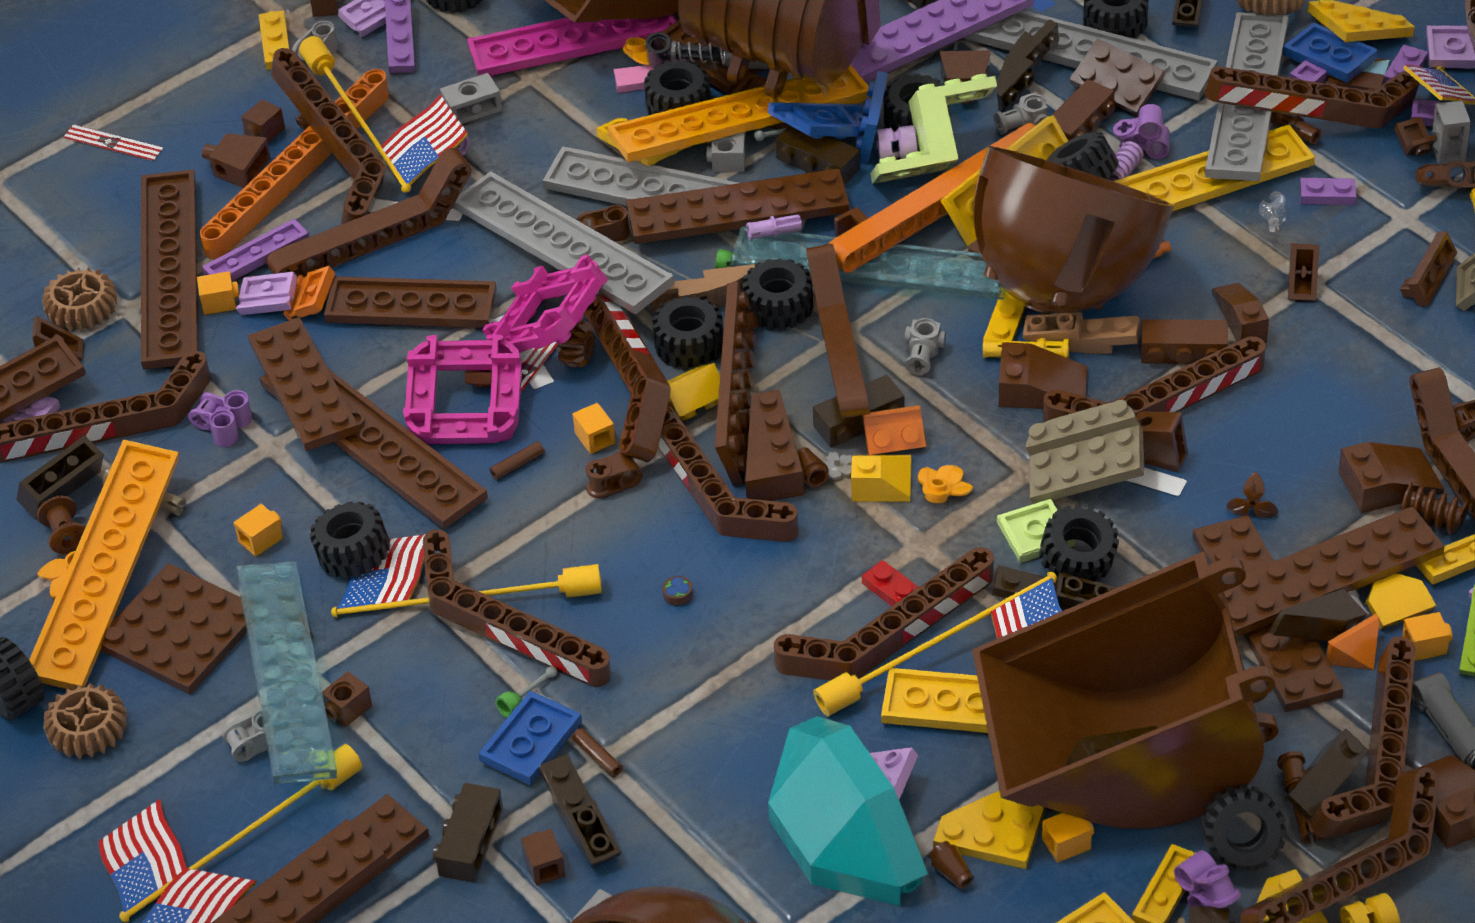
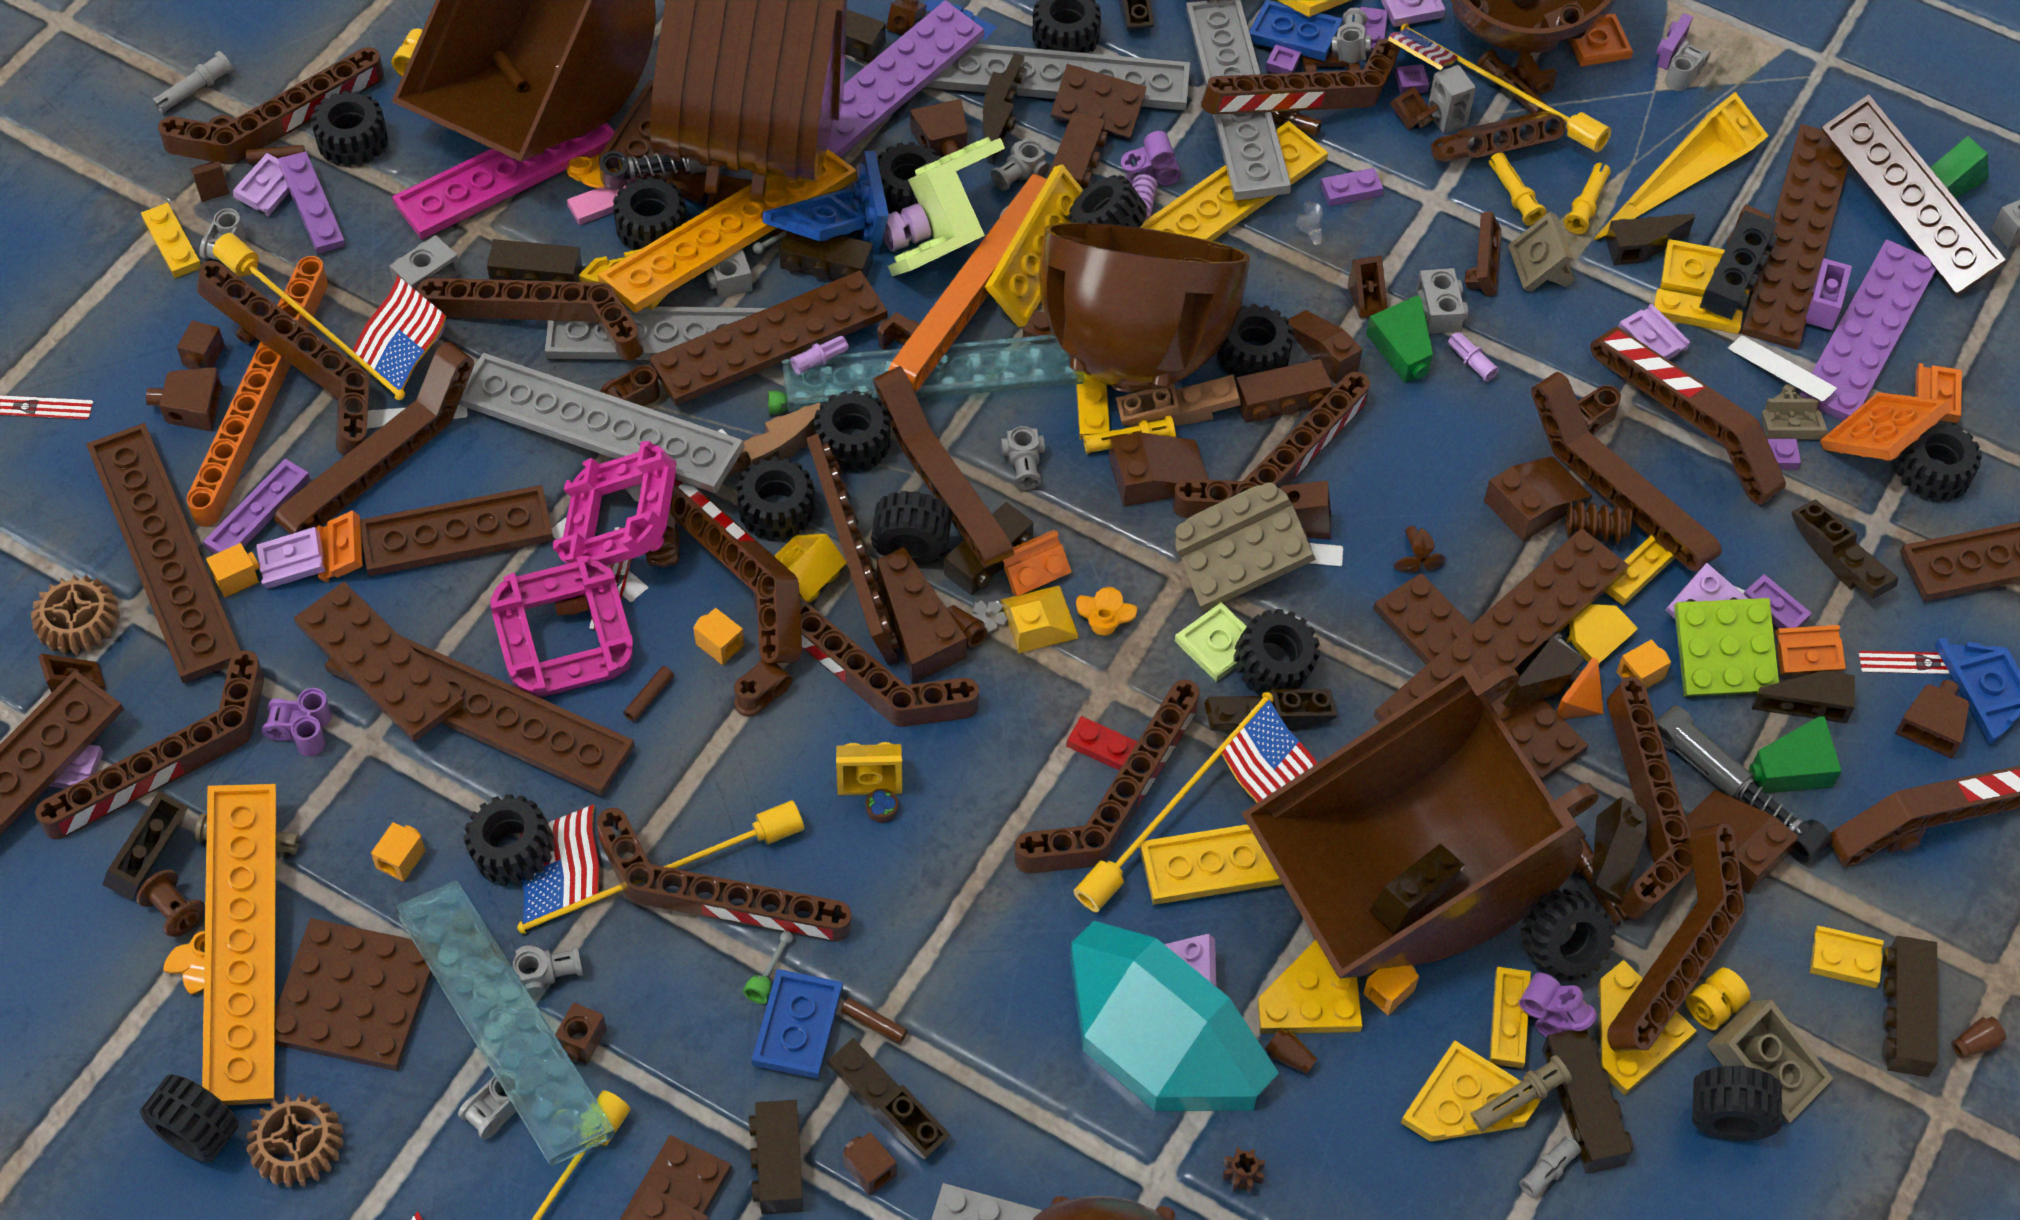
camera: 25 degrees left, 10 degrees up
none -> reddish brown beam [417,278,644,361]
none -> dark brown brick [487,239,582,282]
none -> light grey connector [513,945,583,997]
none -> yellow slope [836,742,902,795]
none -> black tyre [871,491,952,565]
none -> black tyre [1217,304,1294,379]
none -> light grey connector [1332,8,1372,63]
none -> green slope [1366,295,1433,383]
none -> light grey brick [1416,268,1468,334]
none -> lavender axle [1448,332,1499,382]

